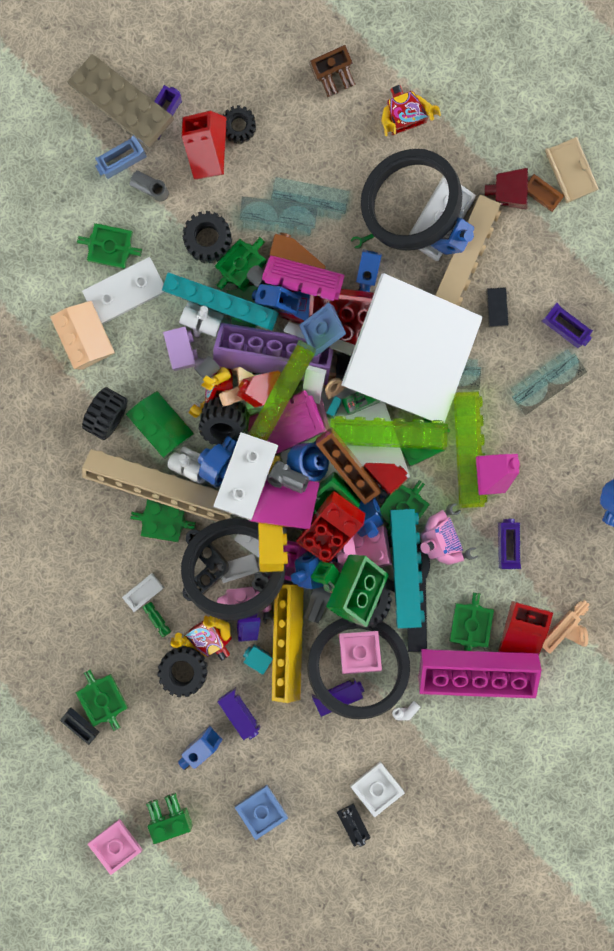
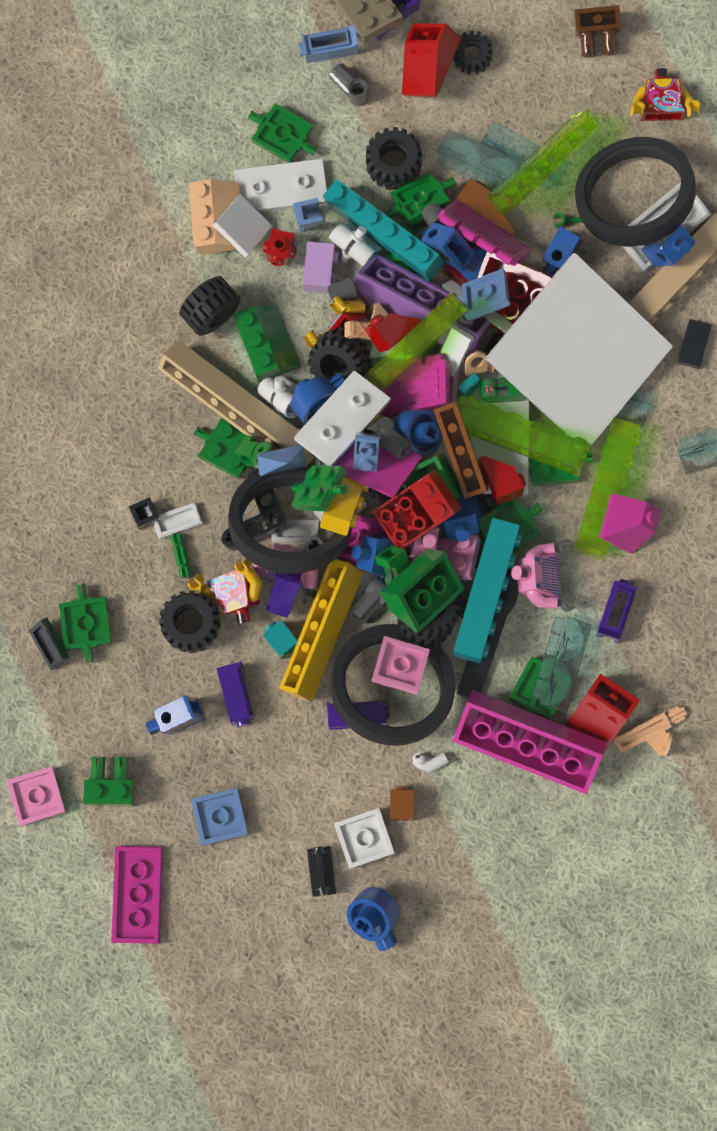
camera: 25 degrees right, 10 degrees down
none -> dark pink tile [111,846,163,944]
none -> black slope [128,497,159,530]
none -> white tile [213,194,272,257]
none -> green leg [234,435,274,468]
none -> medium blue slope [257,445,305,476]
none -> red brick [263,228,297,267]
none -> green plate [291,465,348,512]
none -> medium blue window [293,198,323,232]
none -> blue piece [346,887,401,951]
none -> medium blue slope [353,432,381,472]
none -> dark orange brick [390,786,414,821]
none -> clear neon green brick [487,109,602,214]
none -> clear light blue windscreen [532,615,592,713]

